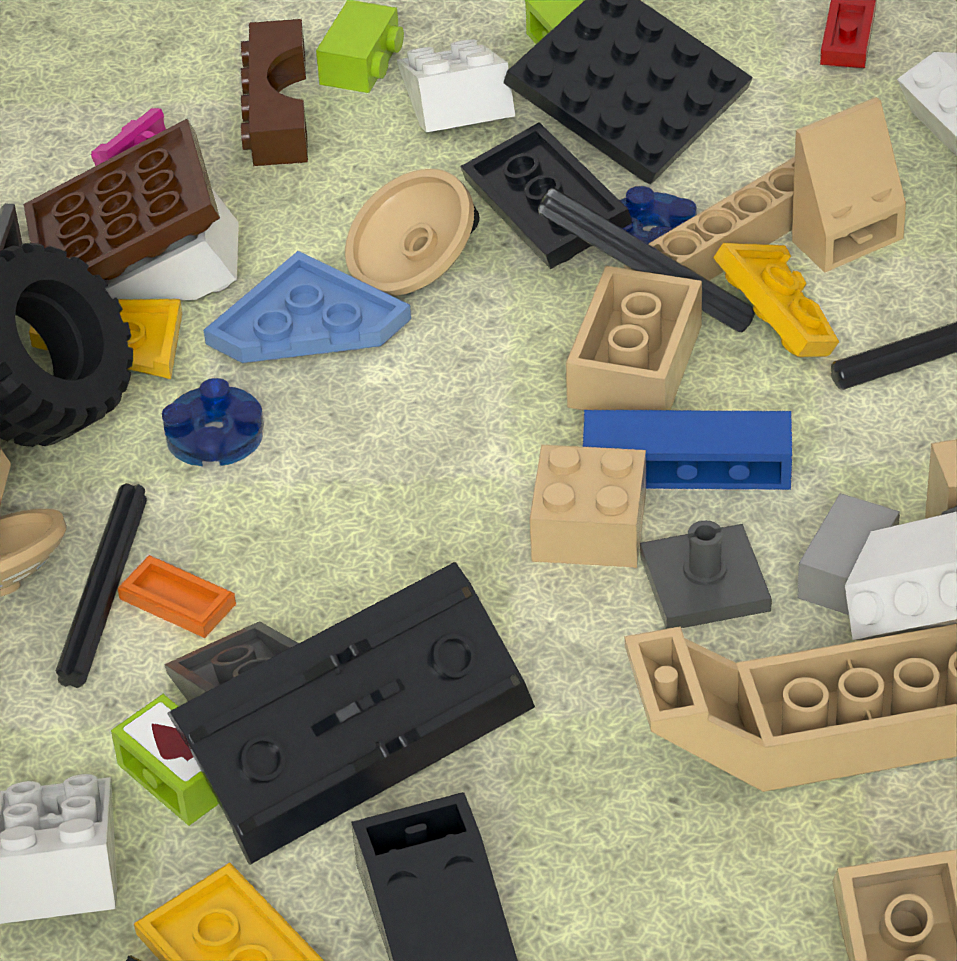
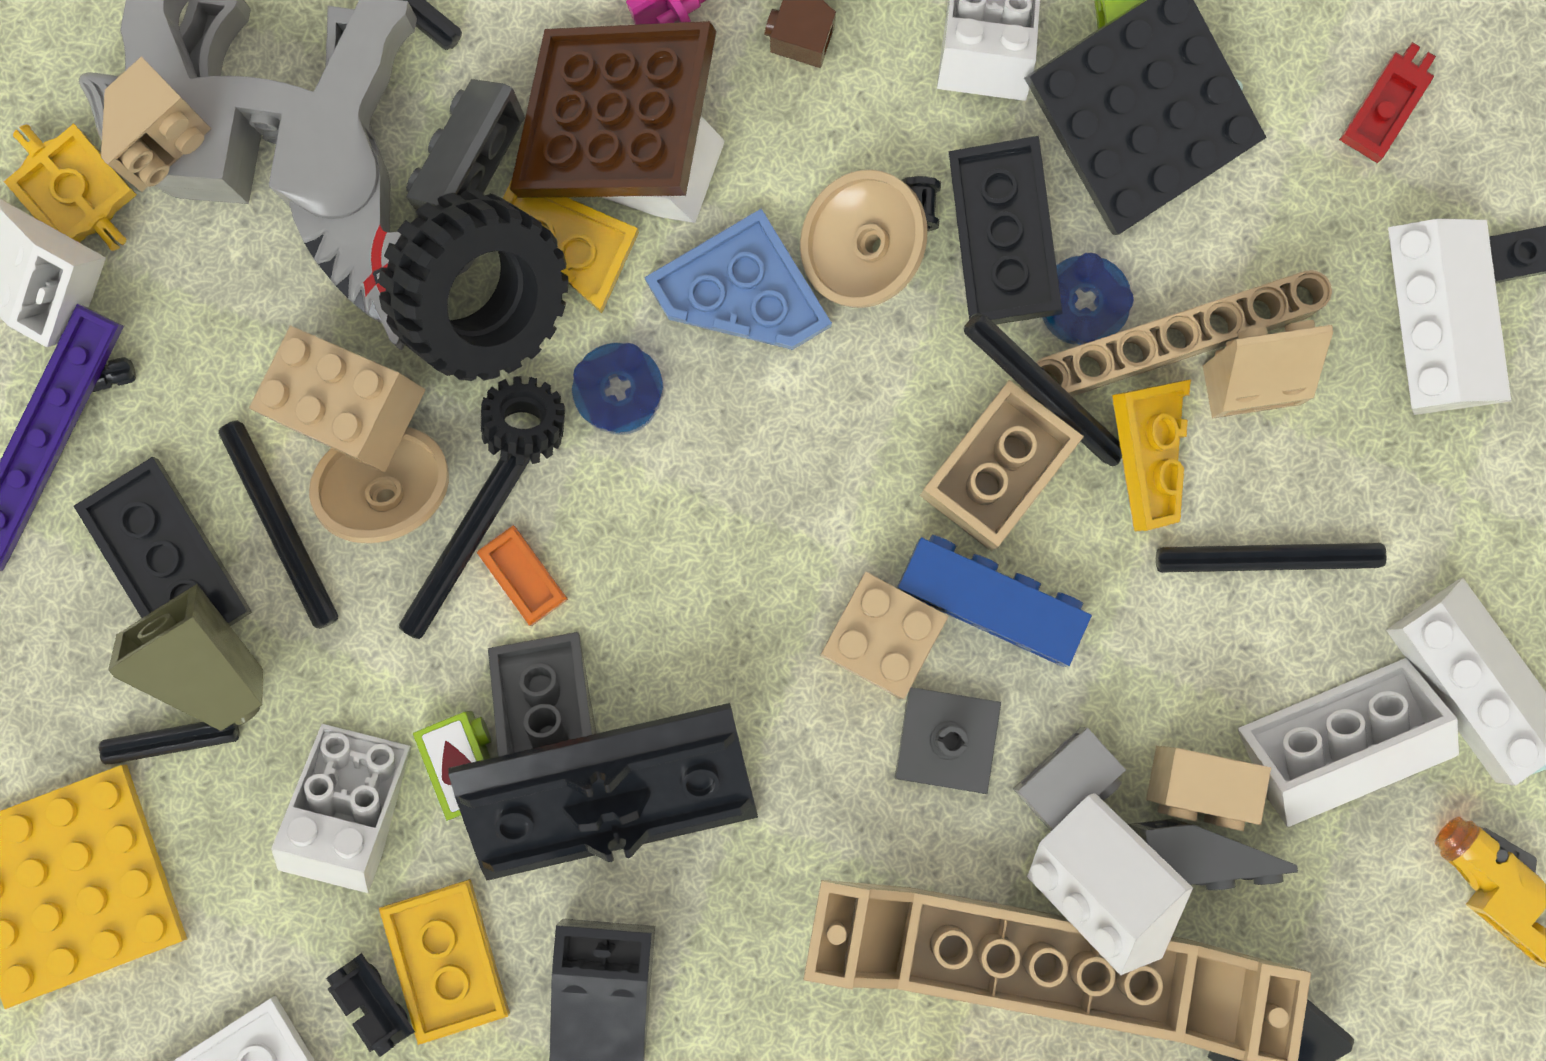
camera: 20 degrees right, 40 degrees up
none -> black tyre [481,376,565,465]

